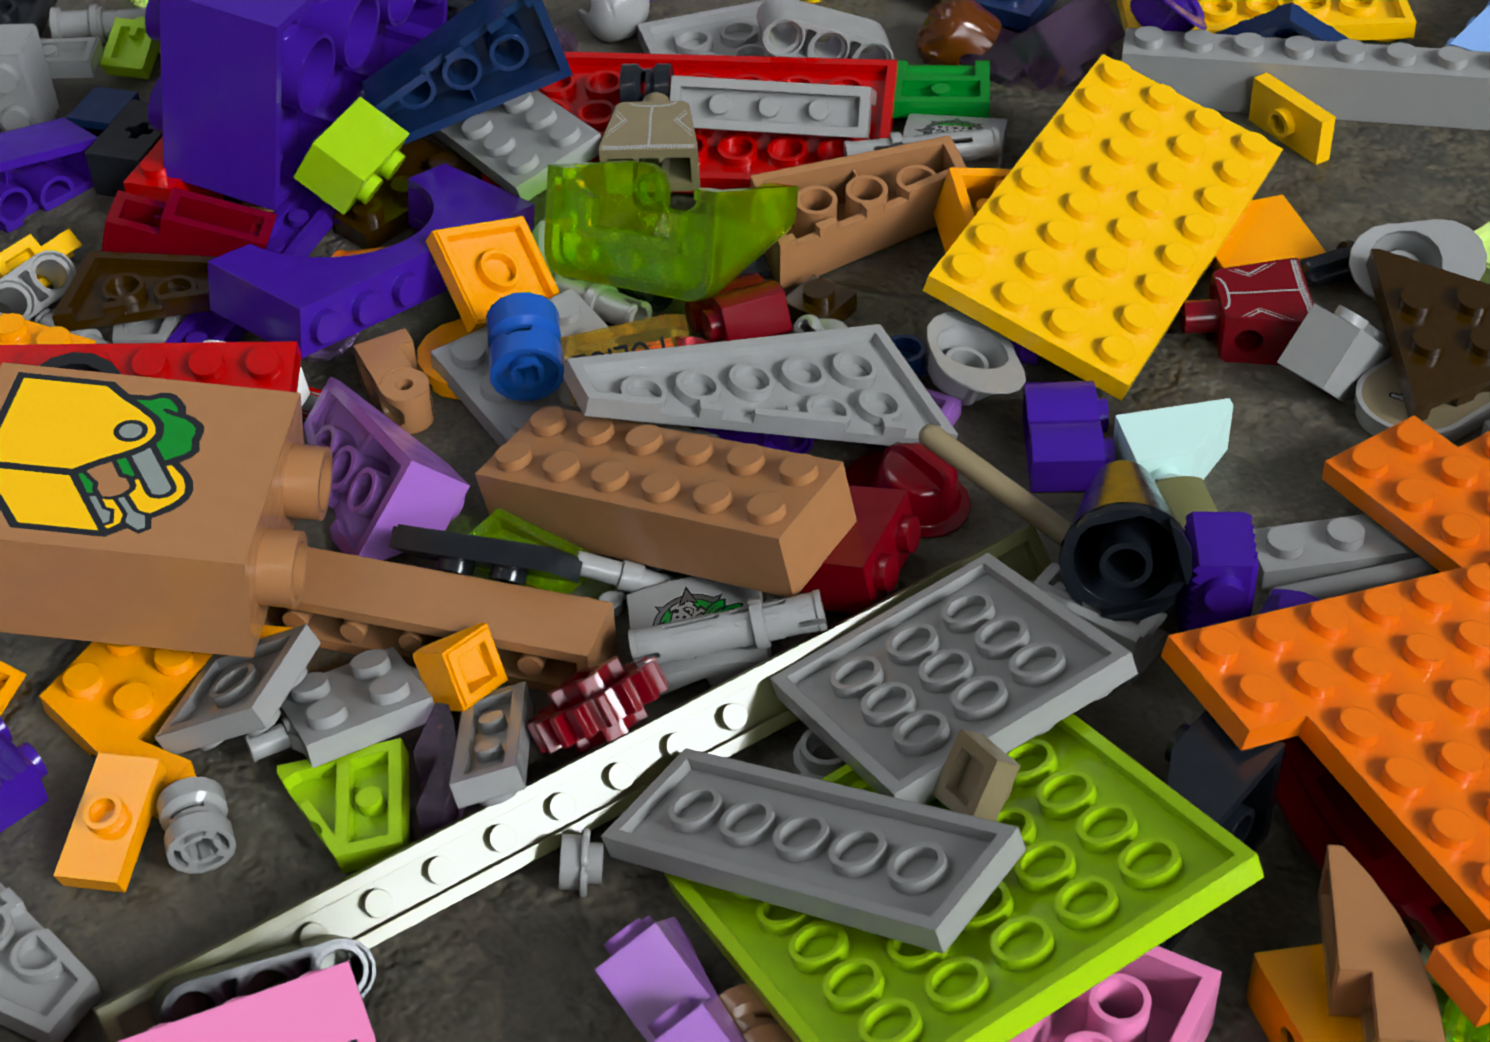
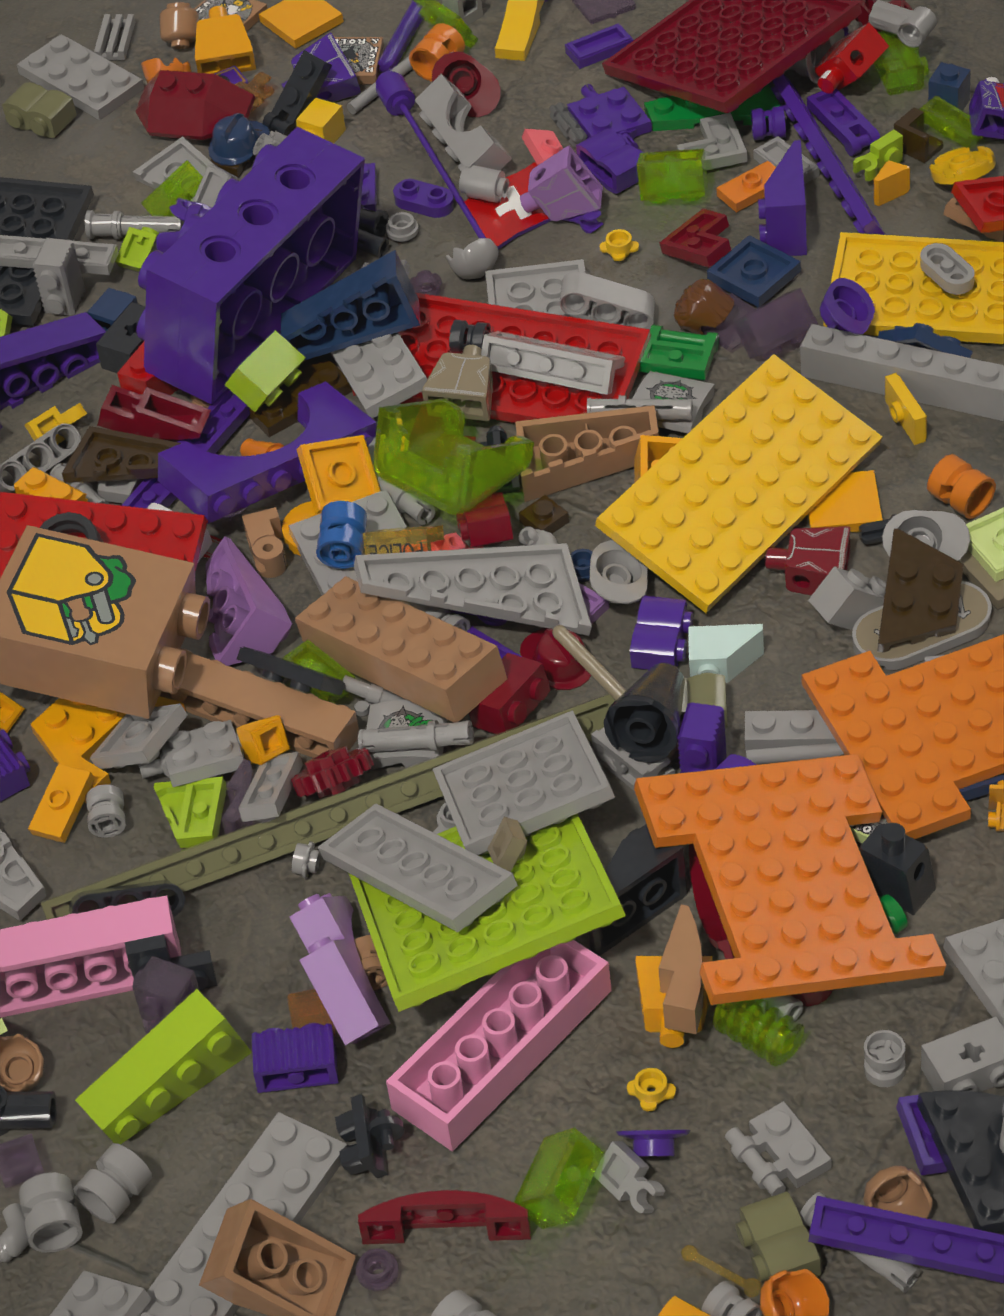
camera: 15 degrees right, 5 degrees up
none -> orange wheel [927,454,996,519]

